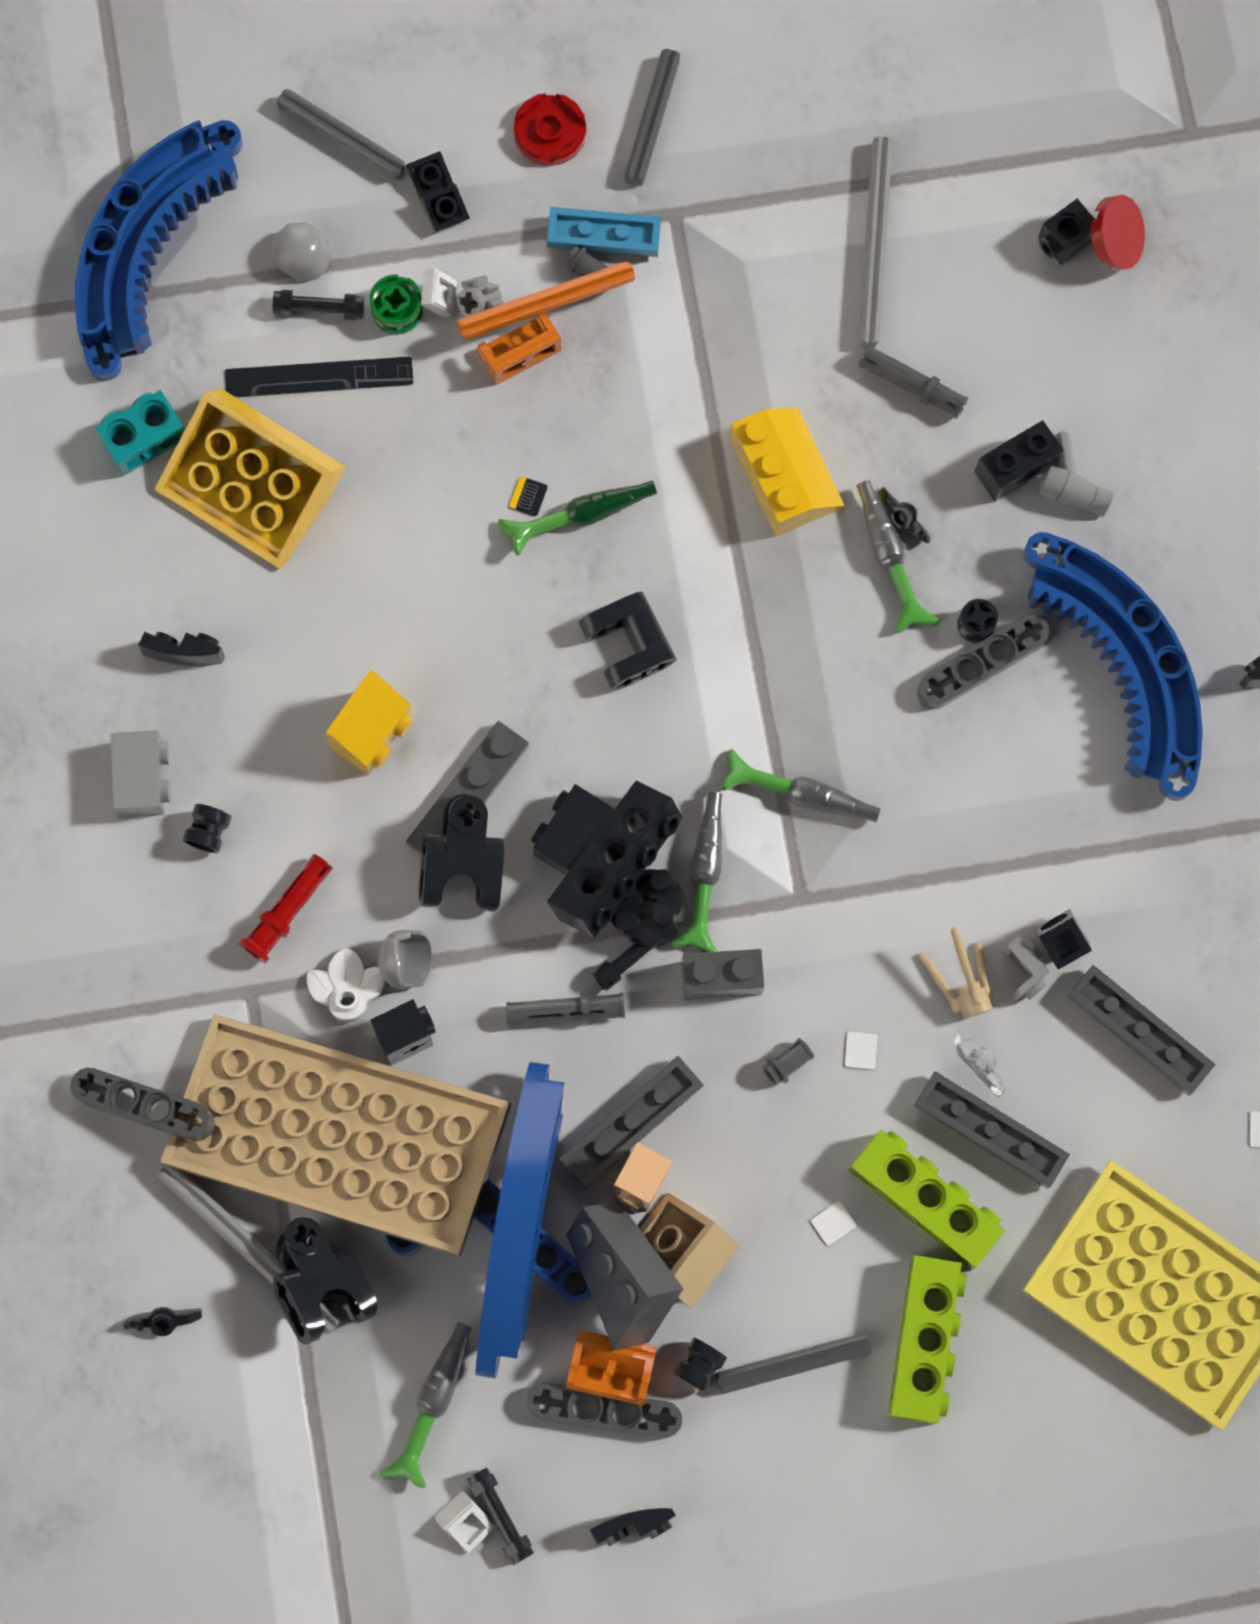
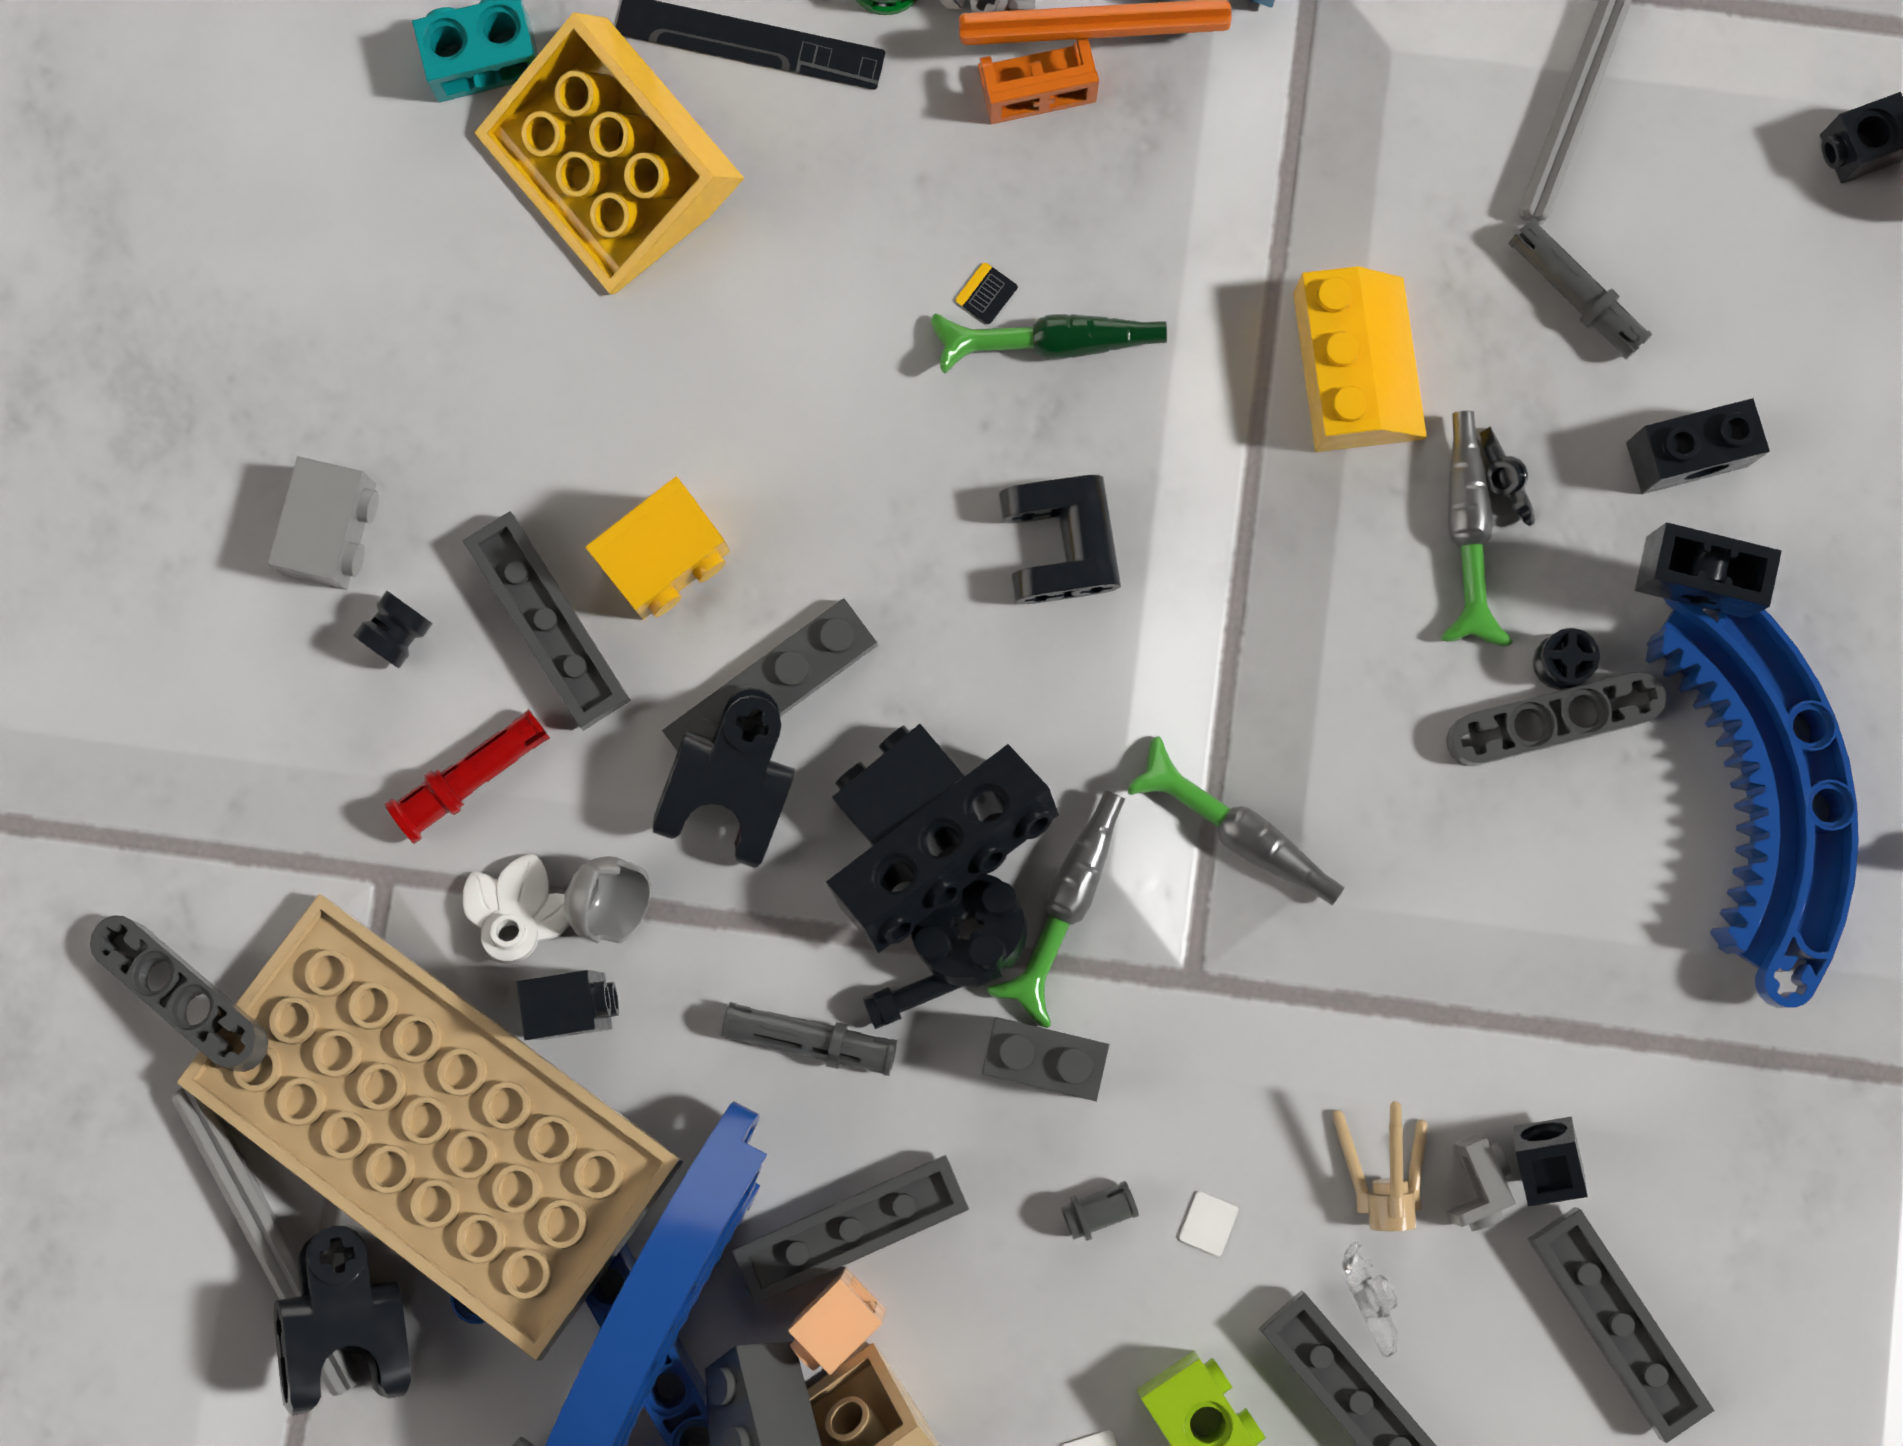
camera: 25 degrees right, 5 degrees up
black piece [123,1307,202,1336] -> none
black slope [138,631,225,666] -> none
light grey piece [1039,431,1114,517] -> none
none -> dark grey plate [463,511,631,731]
none -> black brick [1634,522,1782,619]

